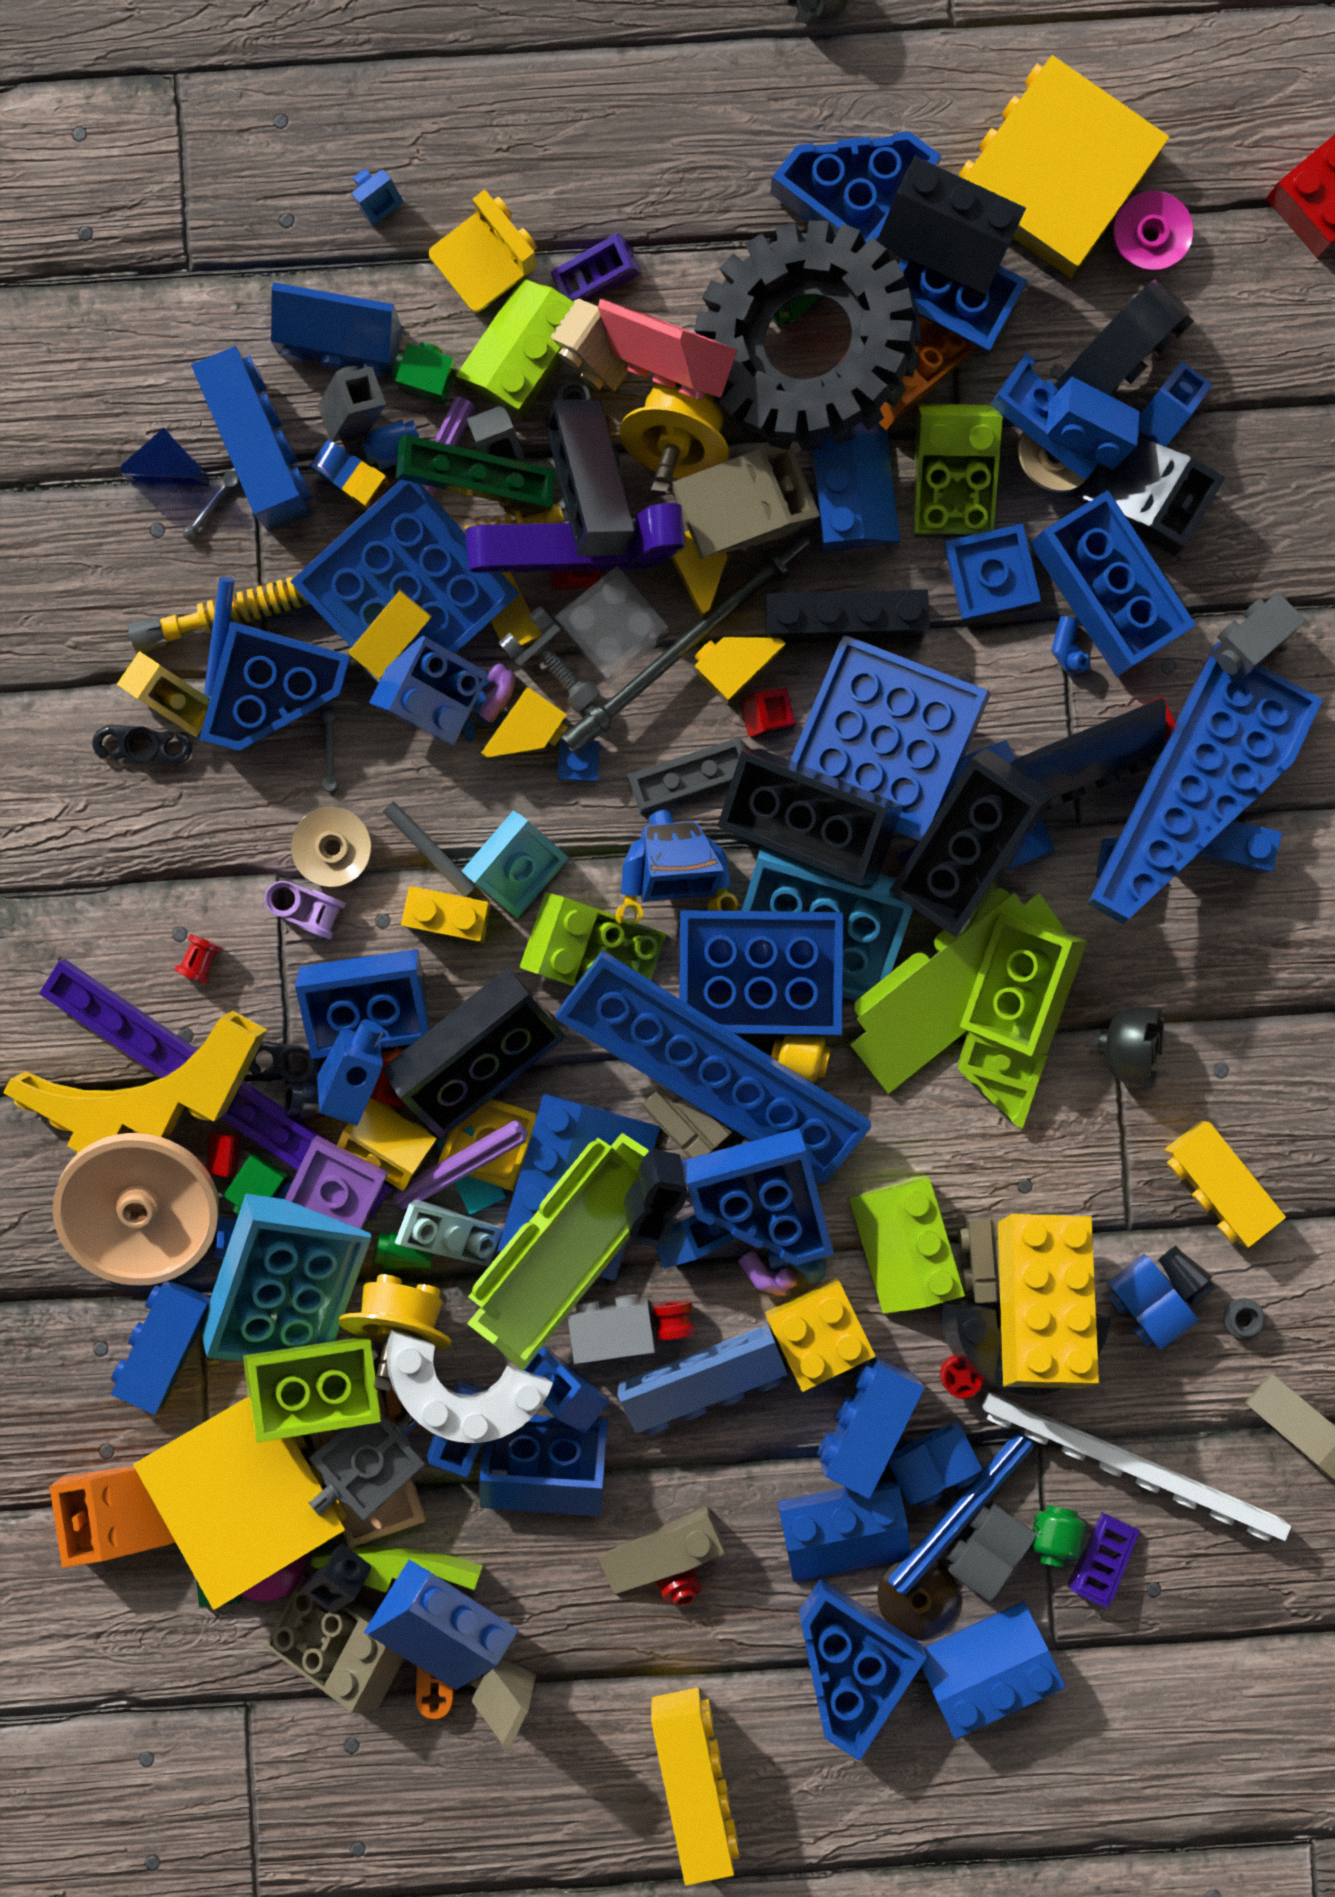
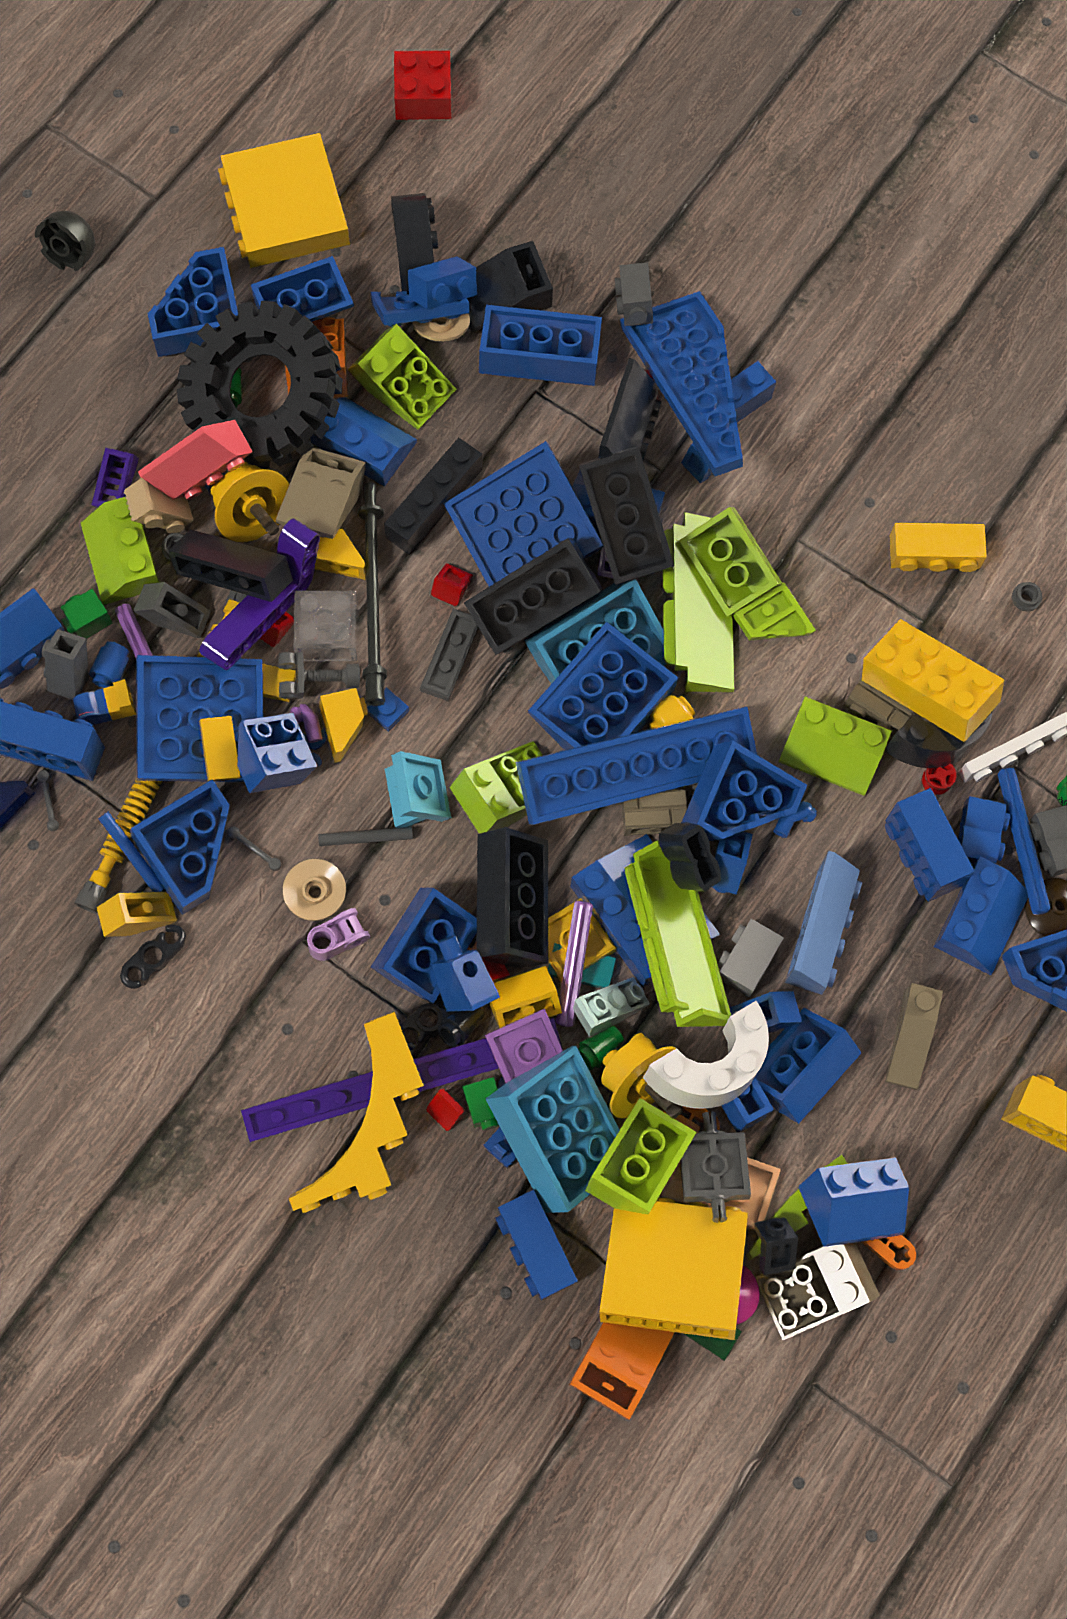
camera: 55 degrees left, 15 degrees down
light nougat dish [52,1133,219,1285] -> none
red bush [174,934,223,985] -> none
dark green plate [396,434,554,512] -> none
yellow brick [401,886,492,943] -> none
yellow bracket [429,189,537,313] -> none
dark tan slope [470,1658,536,1748] -> none
blue torso [615,810,738,925] -> none
red wheel [652,1300,696,1340] -> none
red plate [656,1567,702,1607] -> none
yellow slope [694,637,786,705] -> none
medium lavender arm [738,1250,797,1296] -> none
yellow brick [765,1277,876,1392] -> none
black slope [877,156,1026,297] -> none
blue plate [943,524,1041,622] -> none
blue arm [1052,616,1090,675] -> none
pearl dark grey cylinder [1098,1006,1164,1088] -> none
blue brick [1106,1254,1199,1351] -> none
dark pink dish [1113,191,1194,271] -> none
blue slope [1138,361,1213,447] -> none
black cone [1158,1245,1217,1307] -> none

